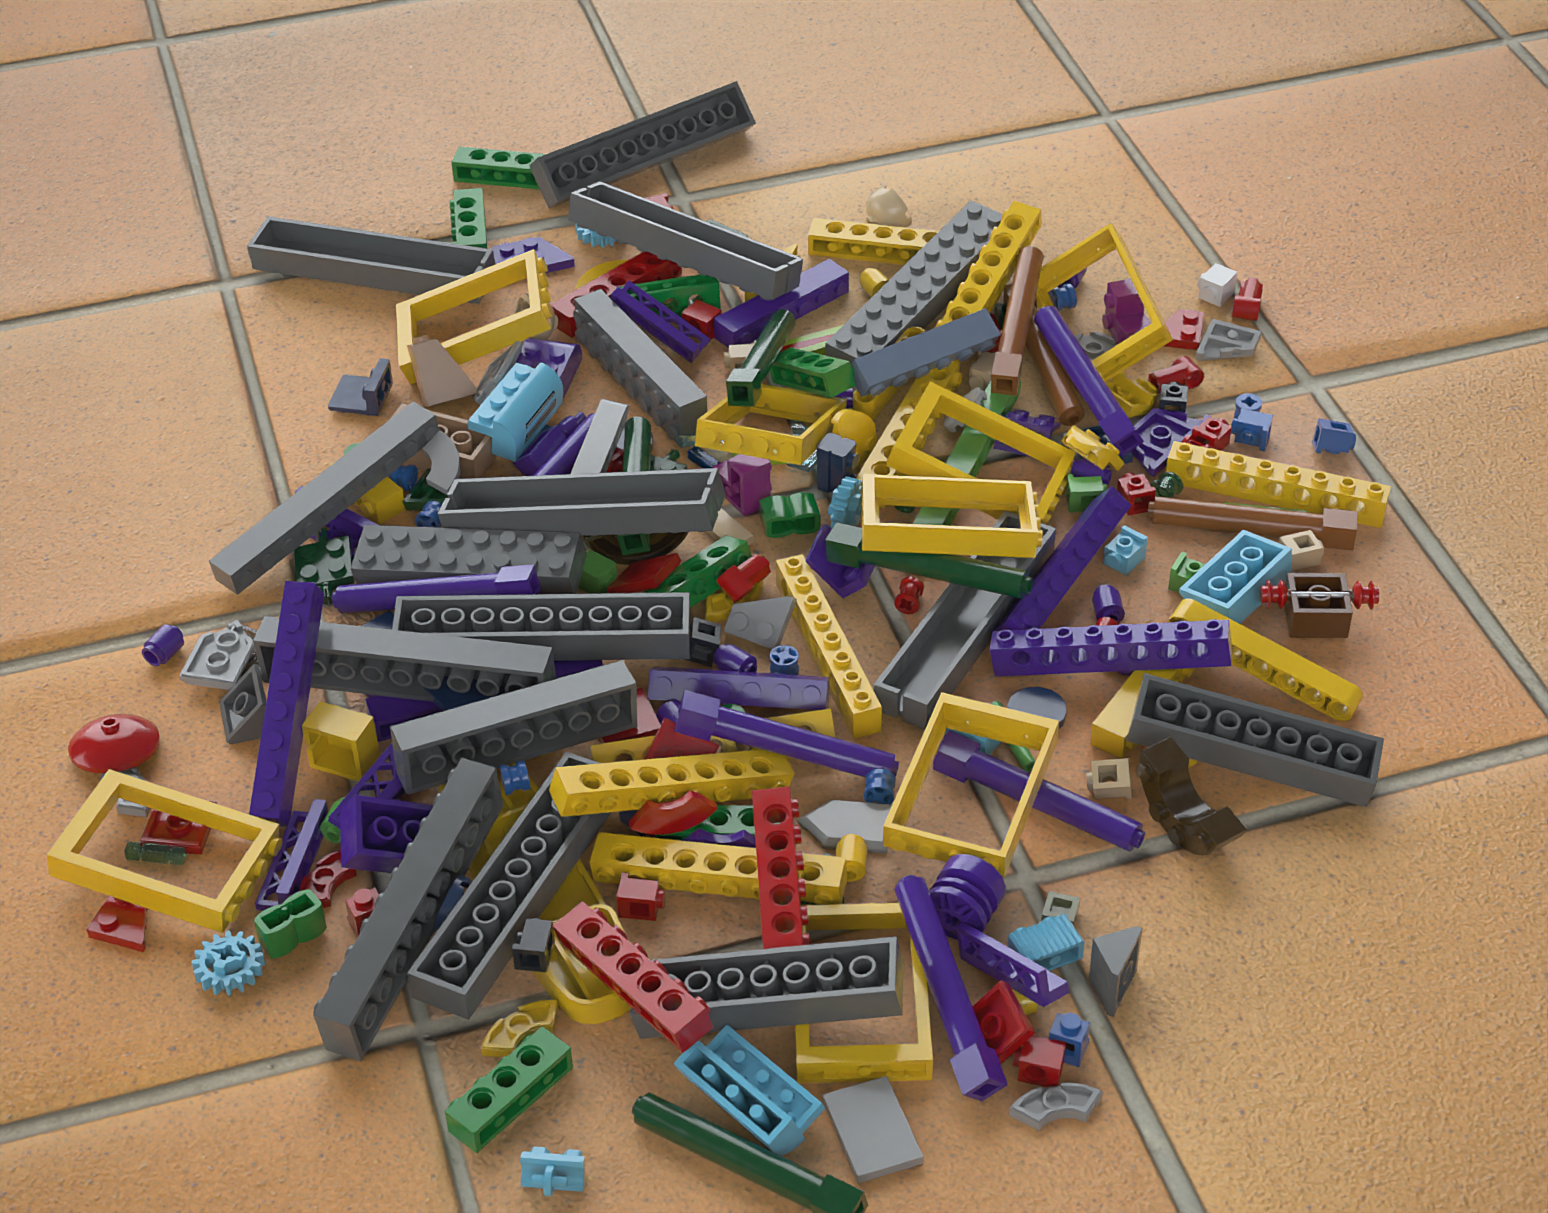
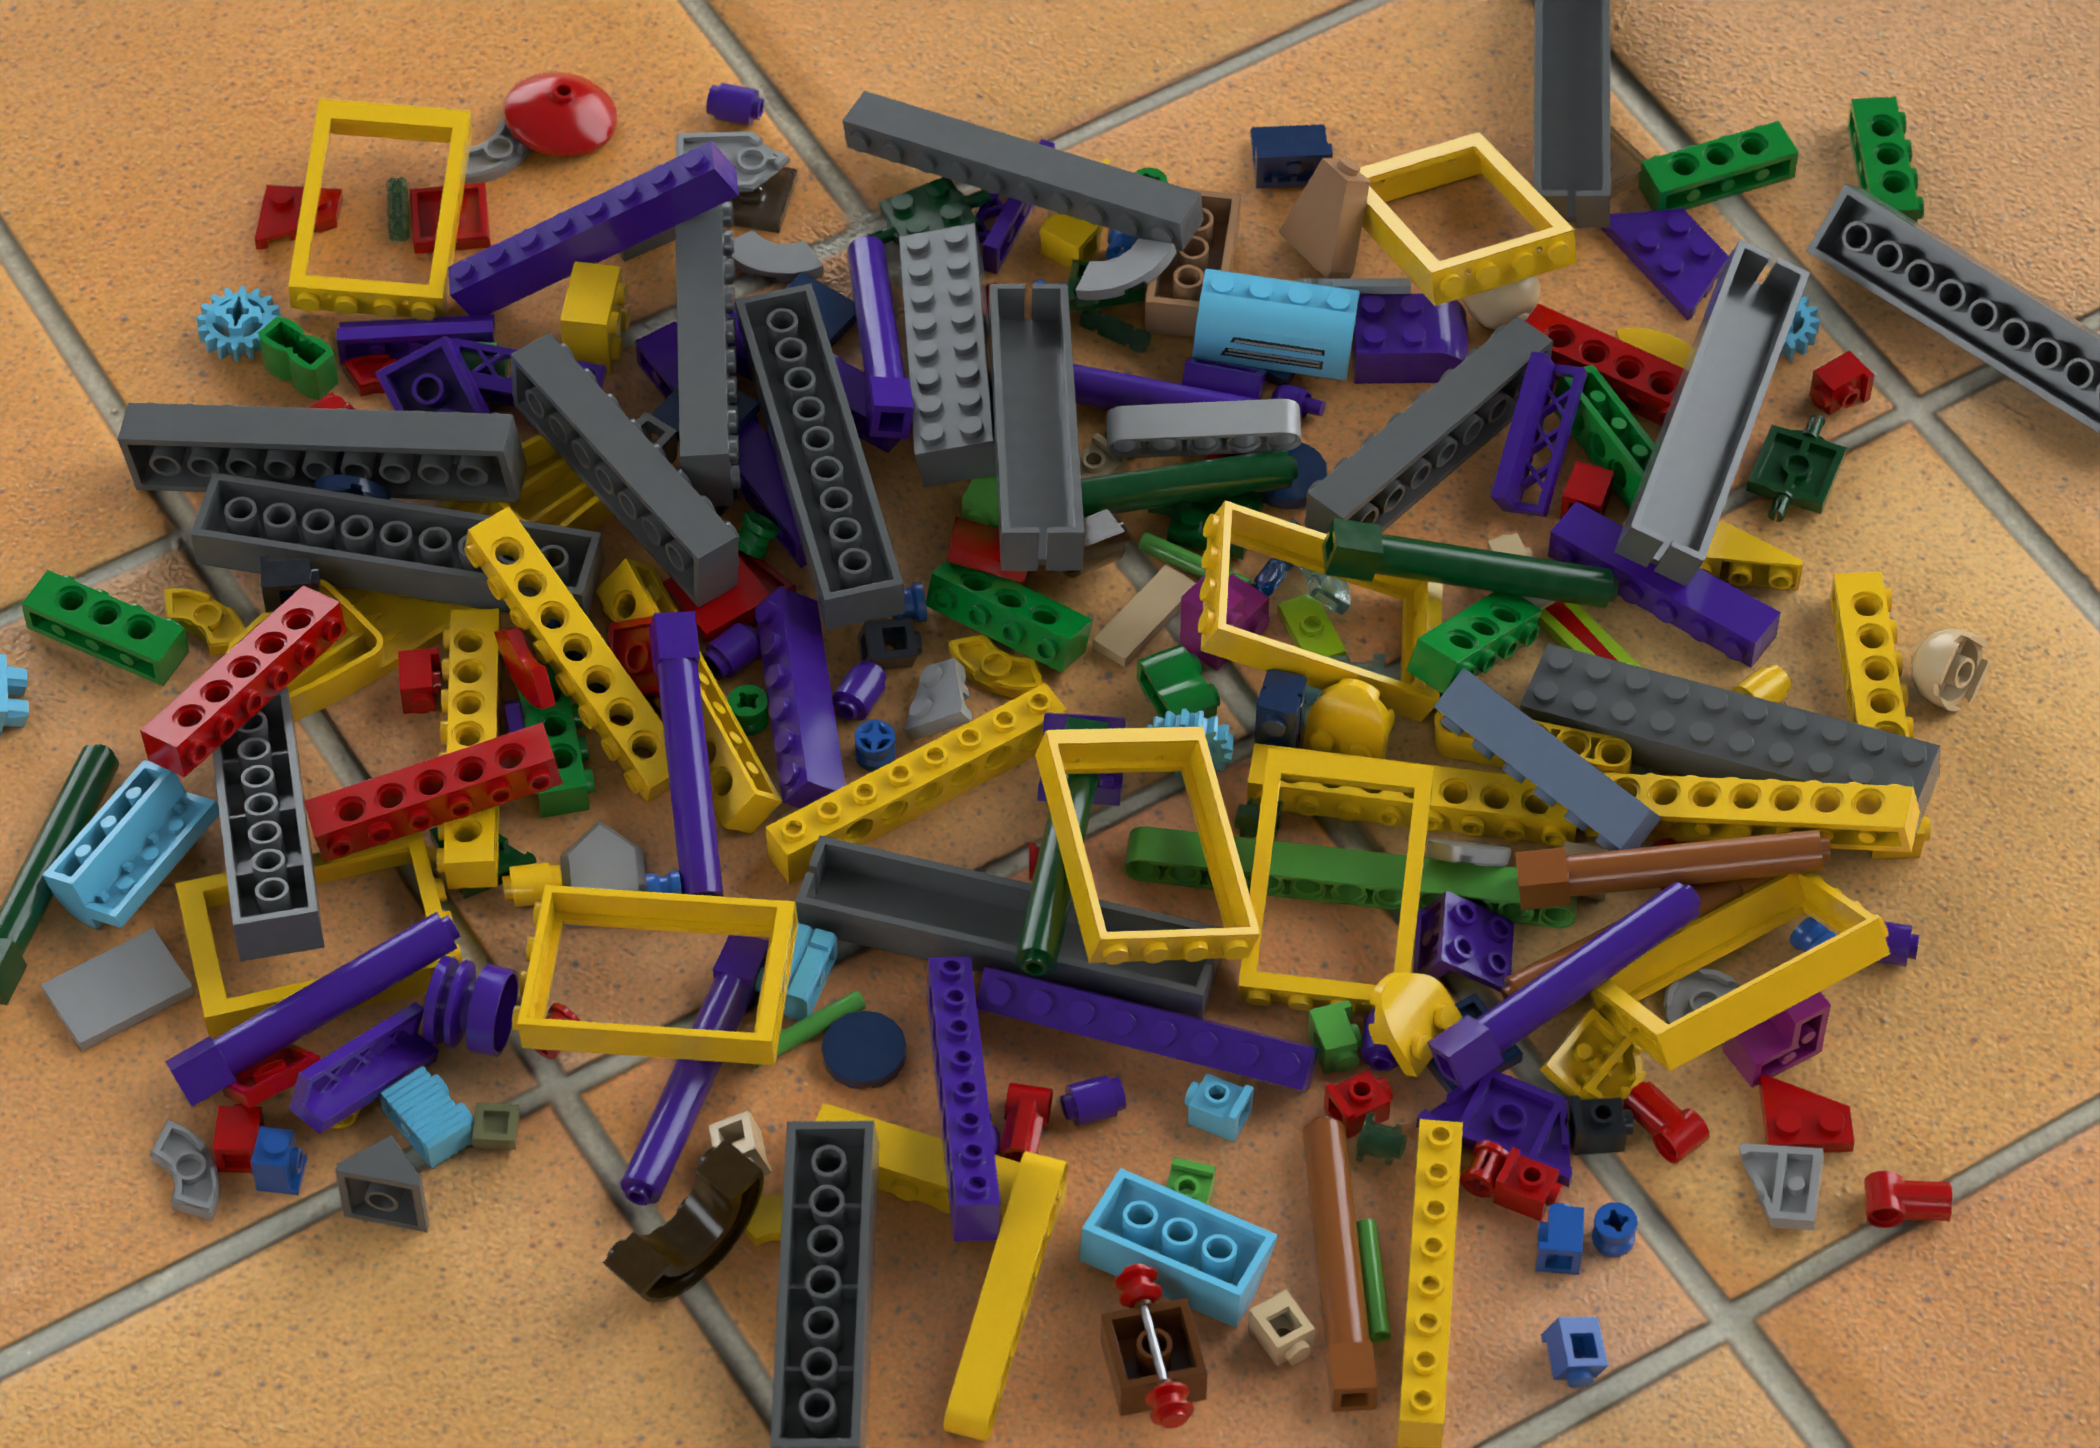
camera: 75 degrees right, 10 degrees up
blue wheel [499,760,530,795] -> none
red piece [716,554,771,603] -> none
white brick [1198,263,1238,307] -> none

